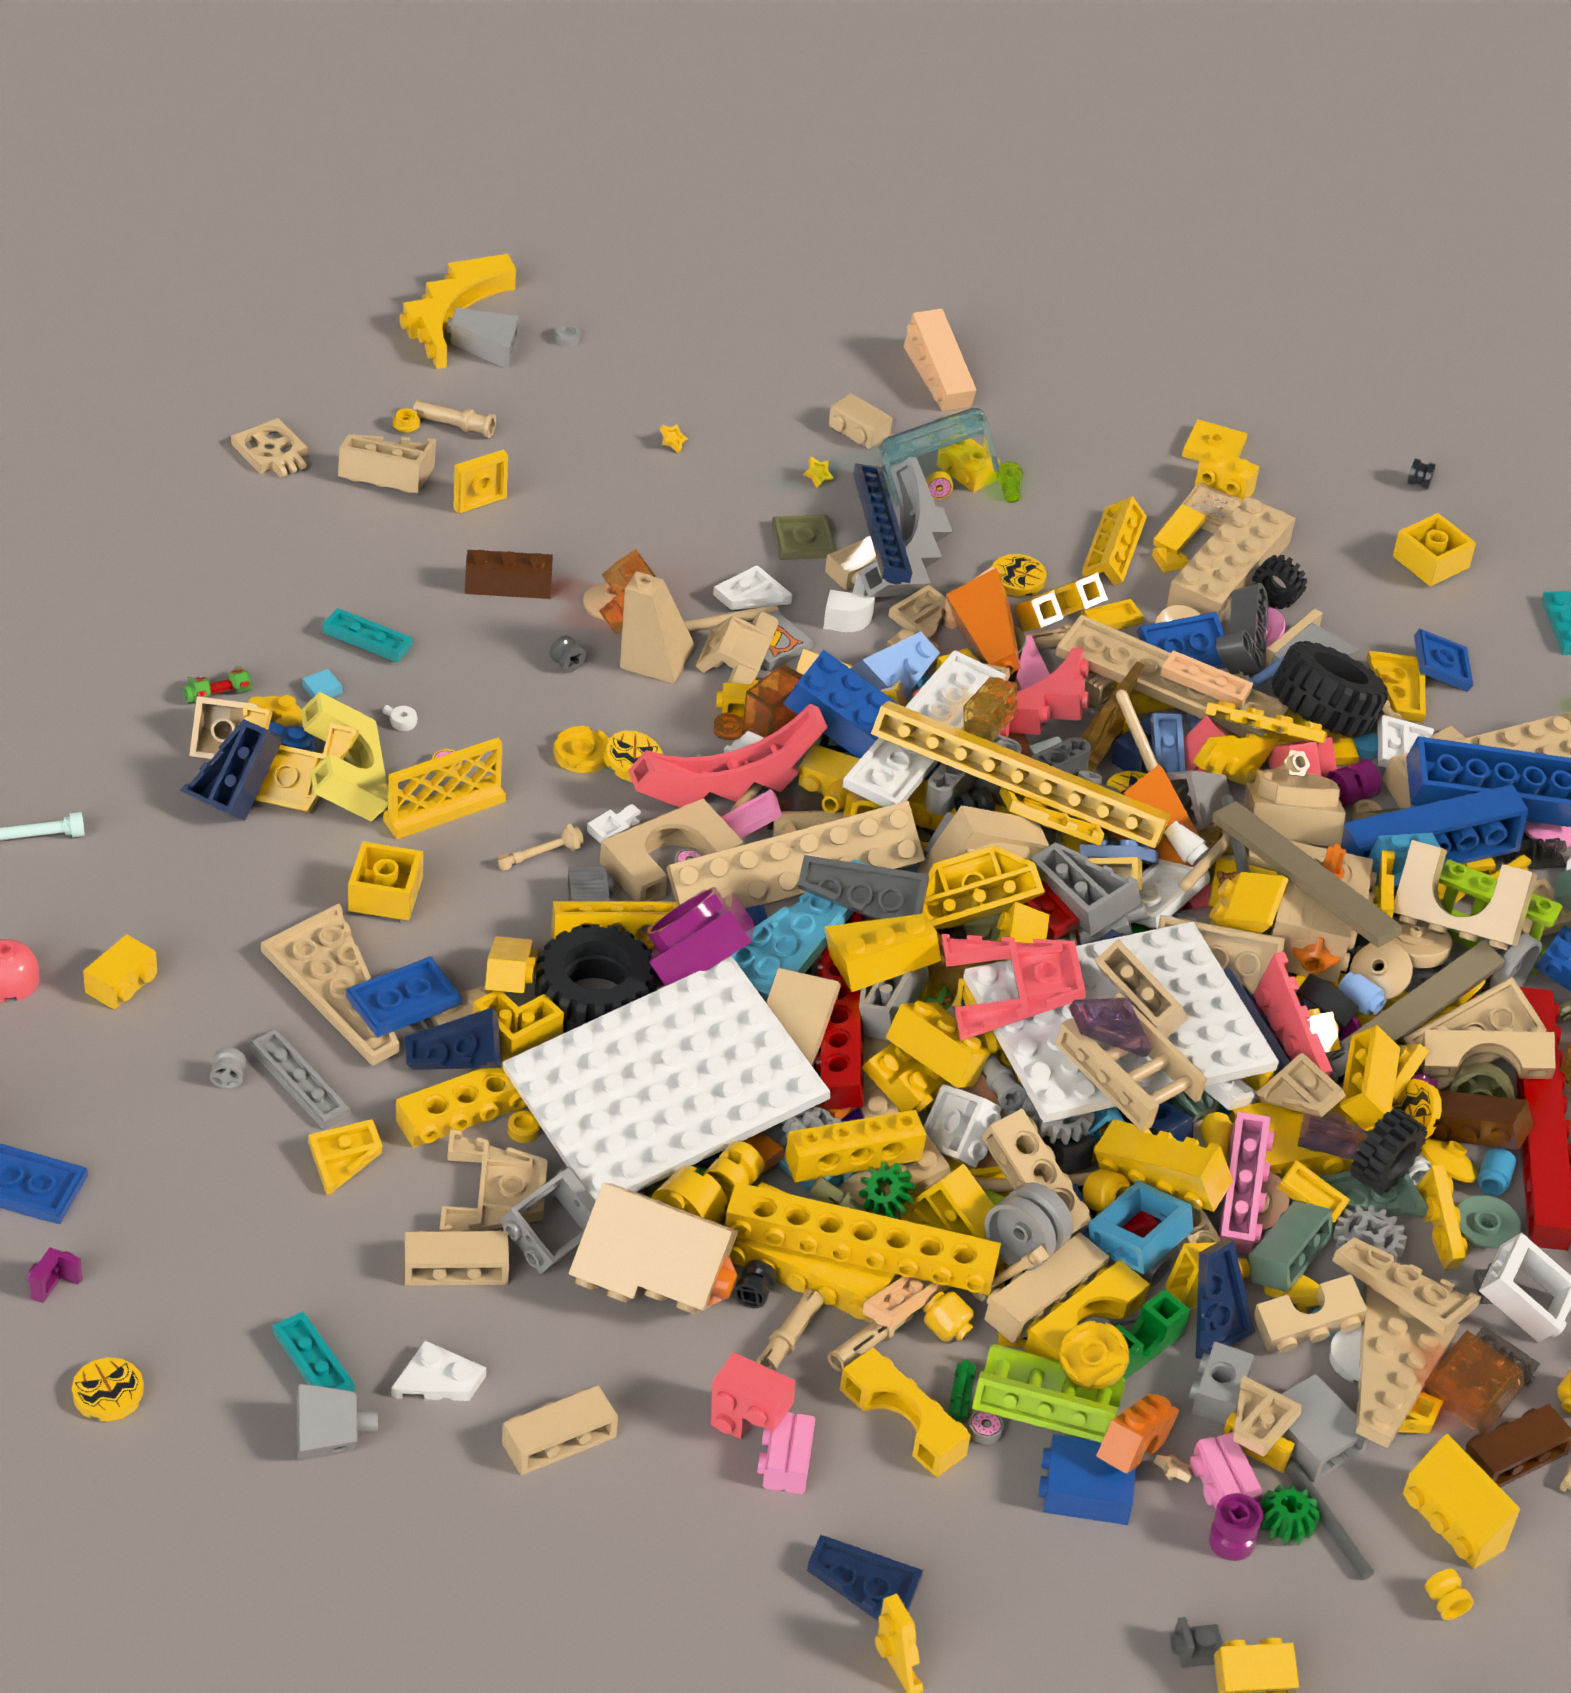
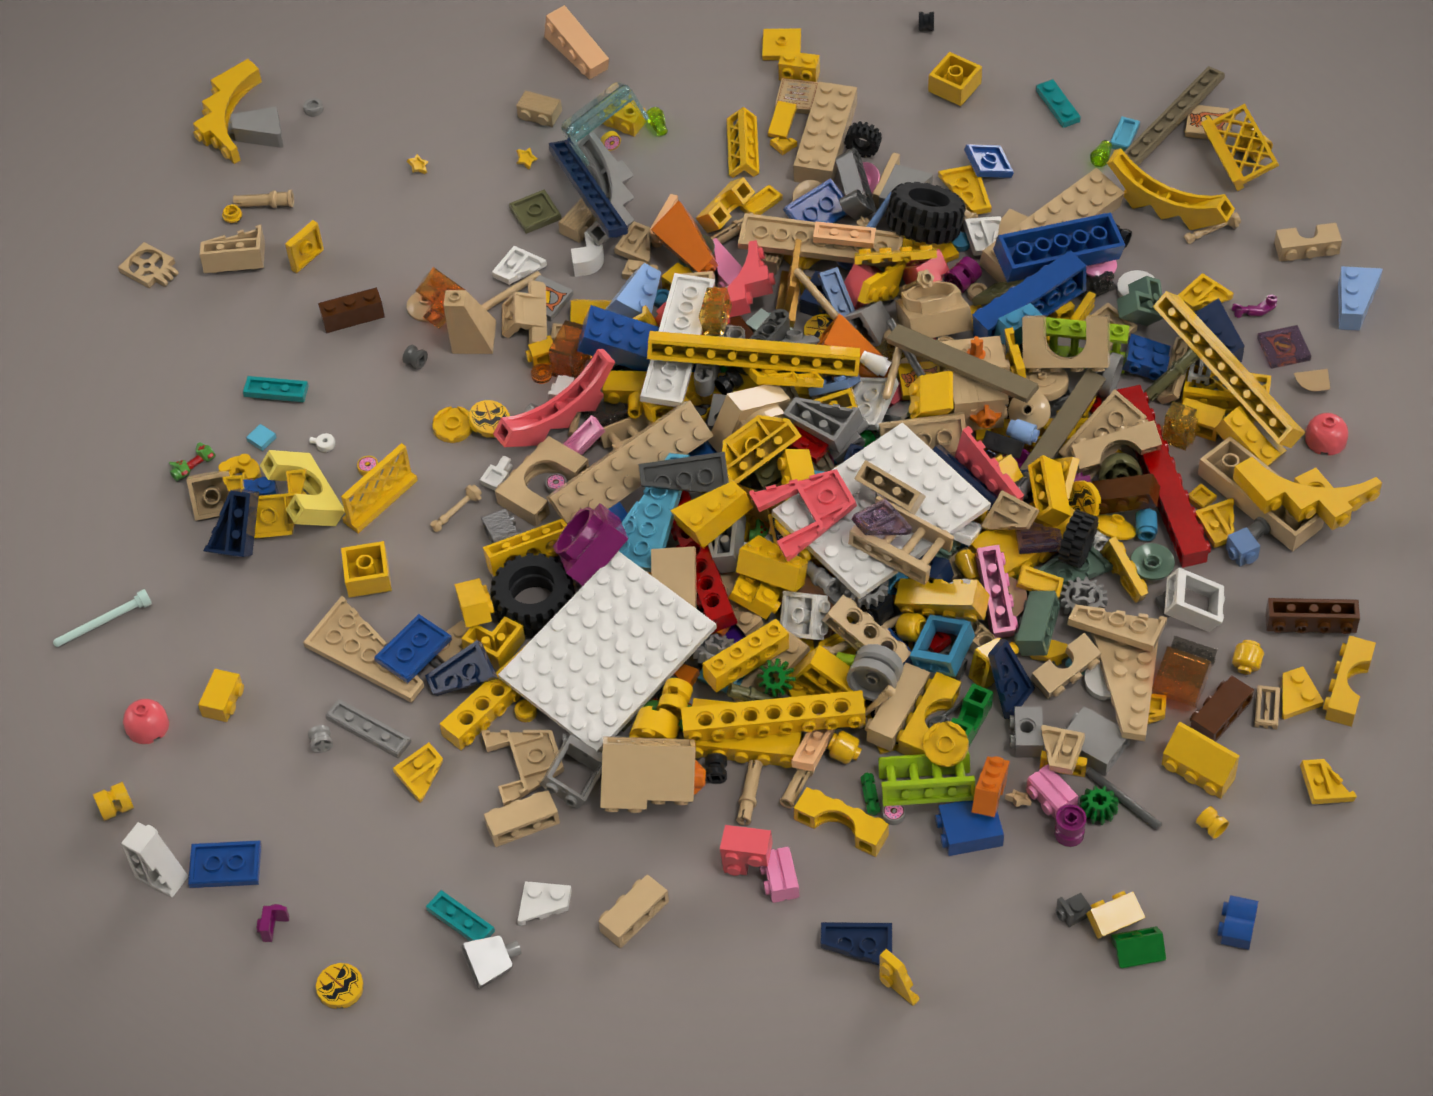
camera: 10 degrees left, 10 degrees up
yellow tile [992,554,1047,597] -> none

